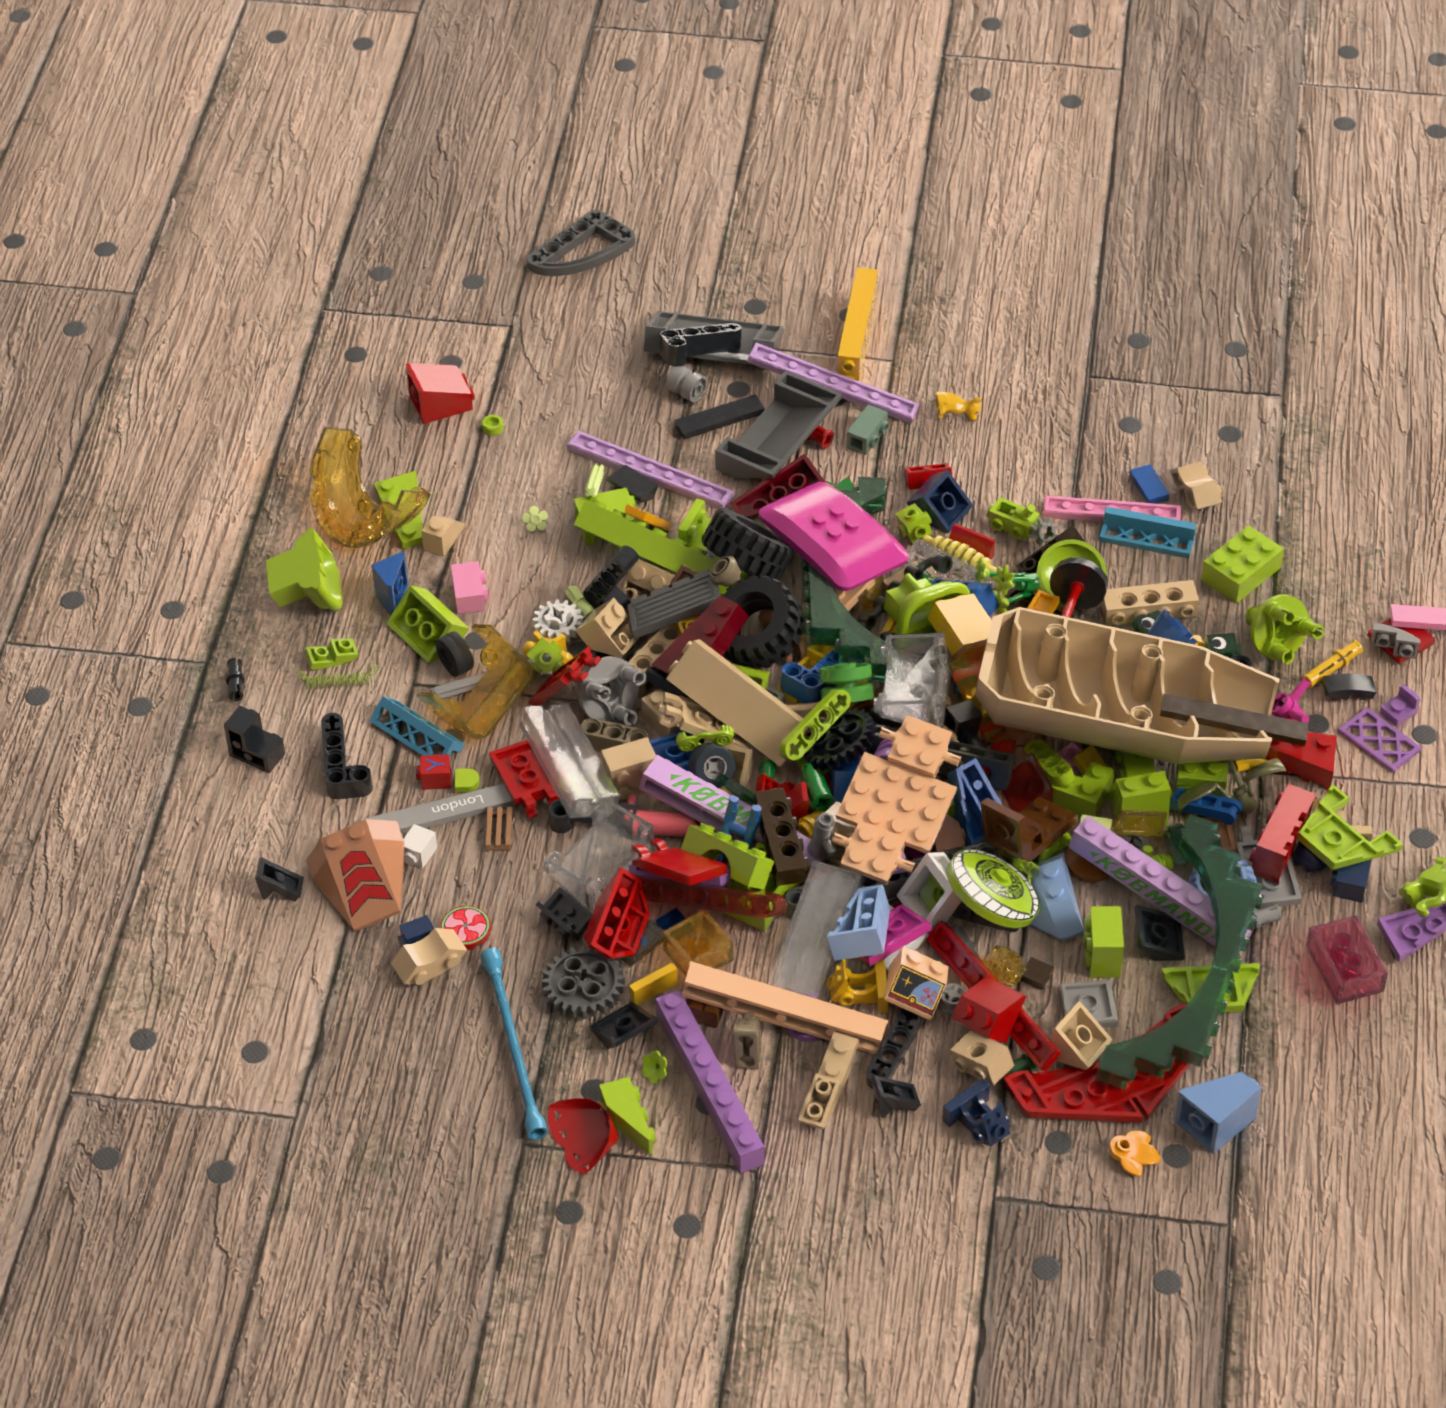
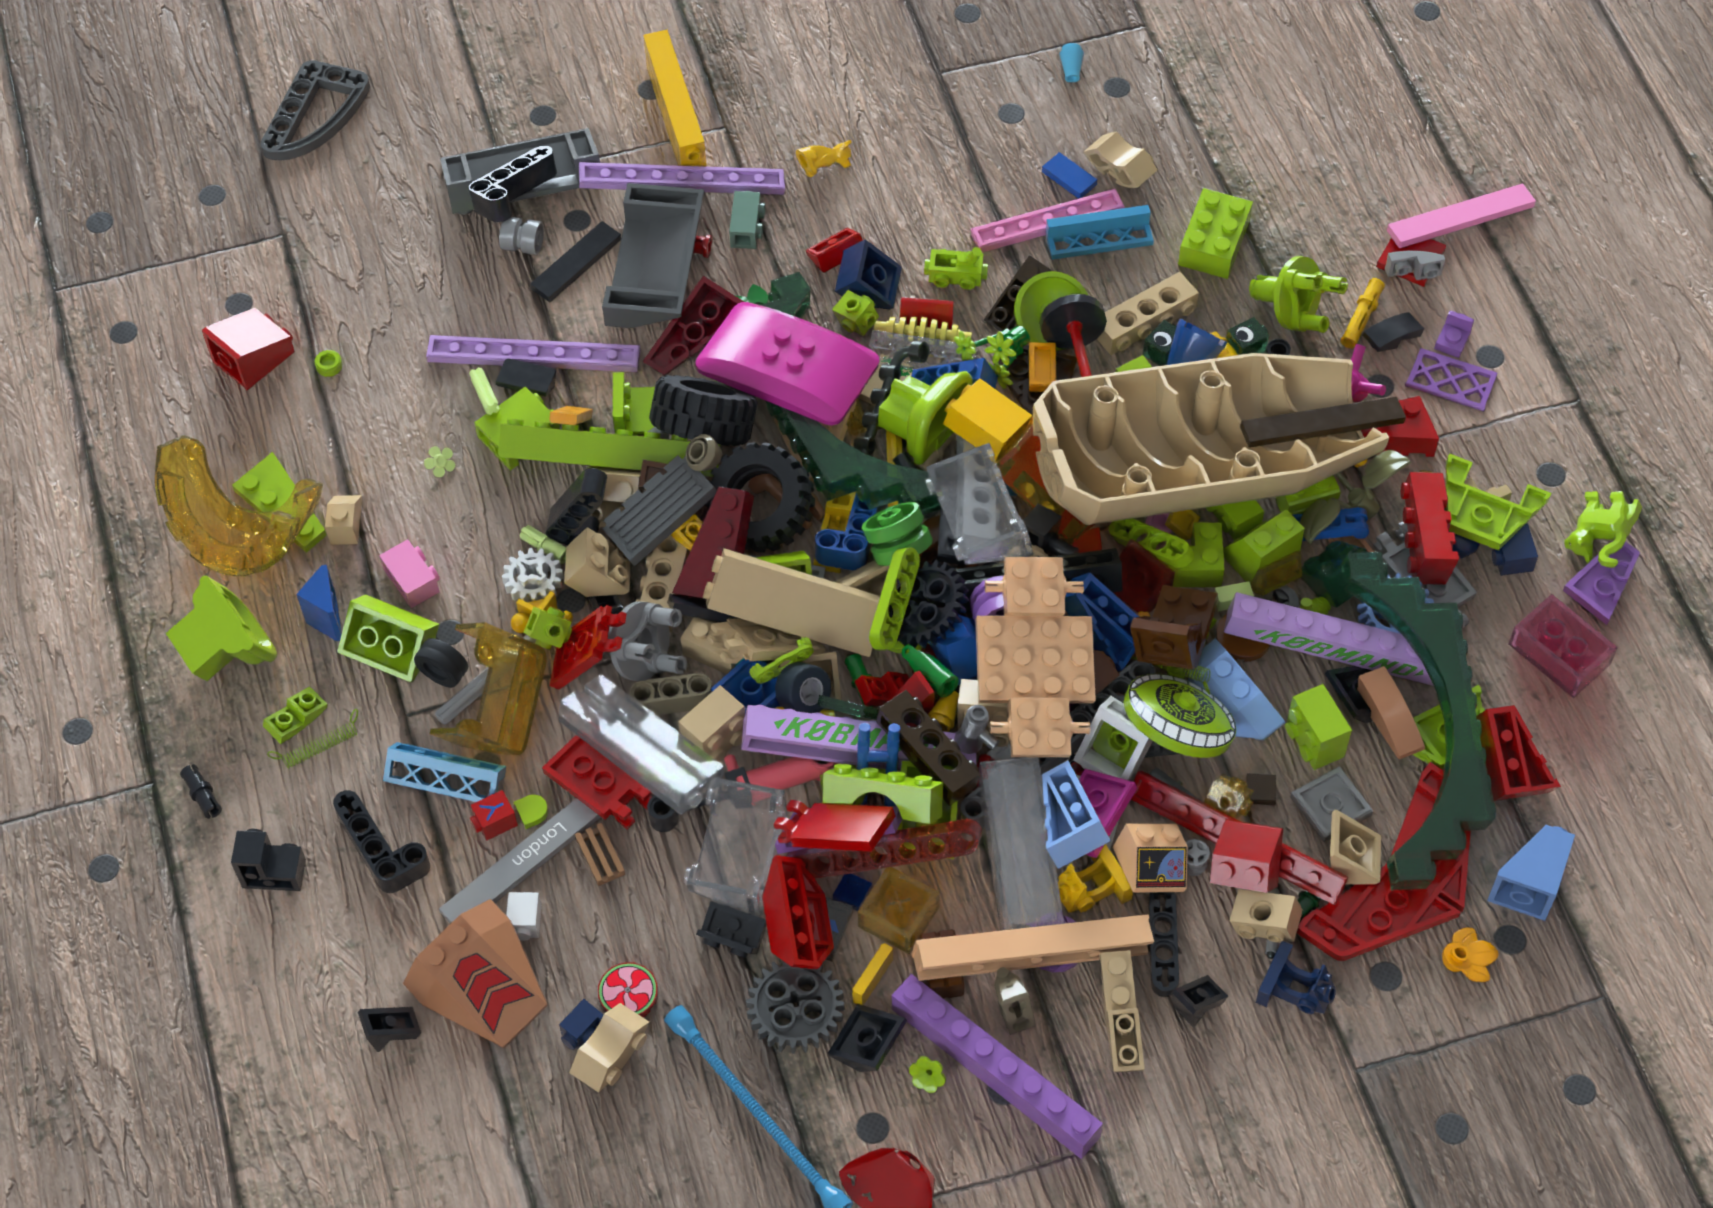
camera: 25 degrees left, 10 degrees up
lime slope [599,1077,656,1155] -> none
light grey gear [1029,517,1059,545] -> none
none -> medium azure cone [1059,43,1084,82]
none -> nougat slope [1358,666,1425,760]
none -> red wedge [1475,705,1561,801]

